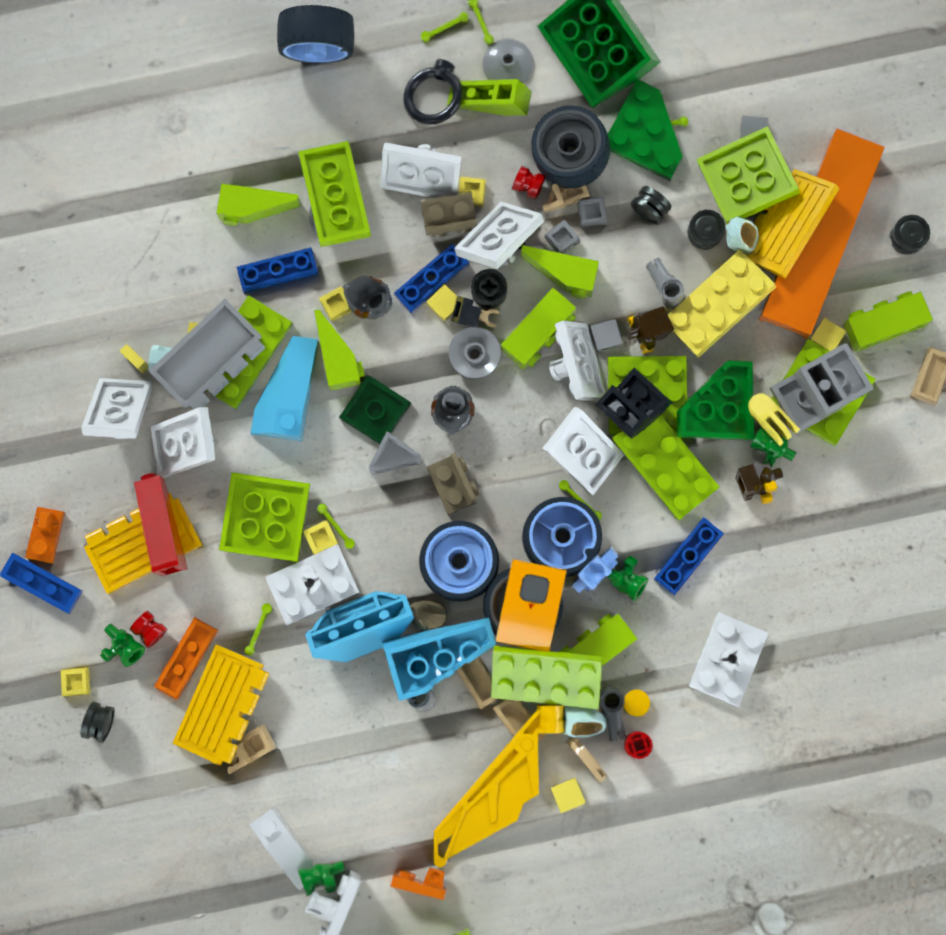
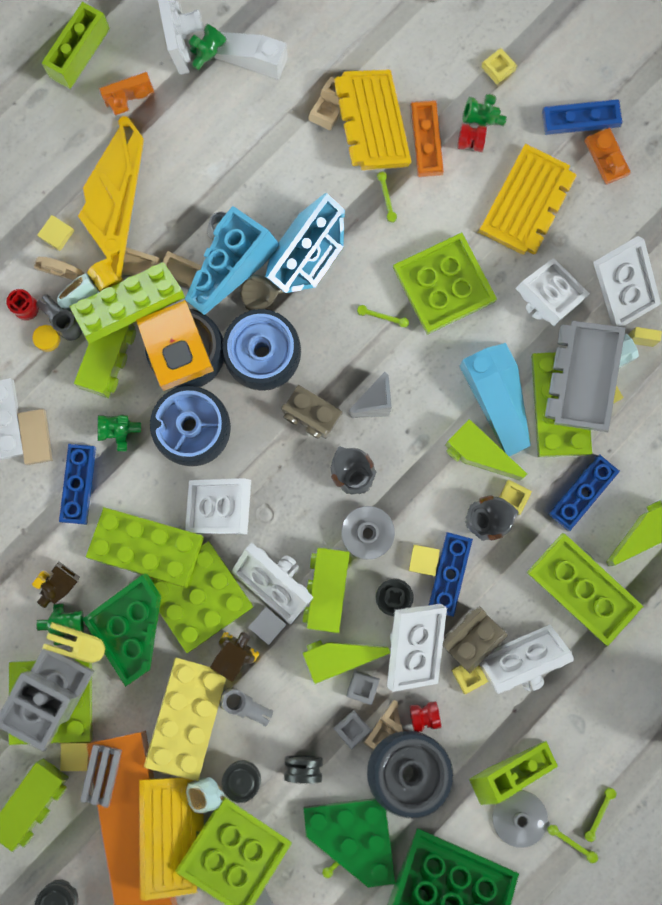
camera: 145 degrees right, 0 degrees up
pearl dark grey wheel [80,701,115,743] -> none
red slope [134,473,188,577] -> none
white plate [265,544,360,626] -> none
light yellow tile [303,520,339,555] -> none
dark green tile [339,374,412,445] -> none
black piece [403,59,463,125] -> none
black piece [451,296,499,327] -> none
lime hinge [559,480,602,520] -> none
light blue plate [572,546,618,593] -> none
black slope [595,368,673,439] -> none
none -> tan tile [18,409,53,465]
none -> light grey tile [80,744,122,808]

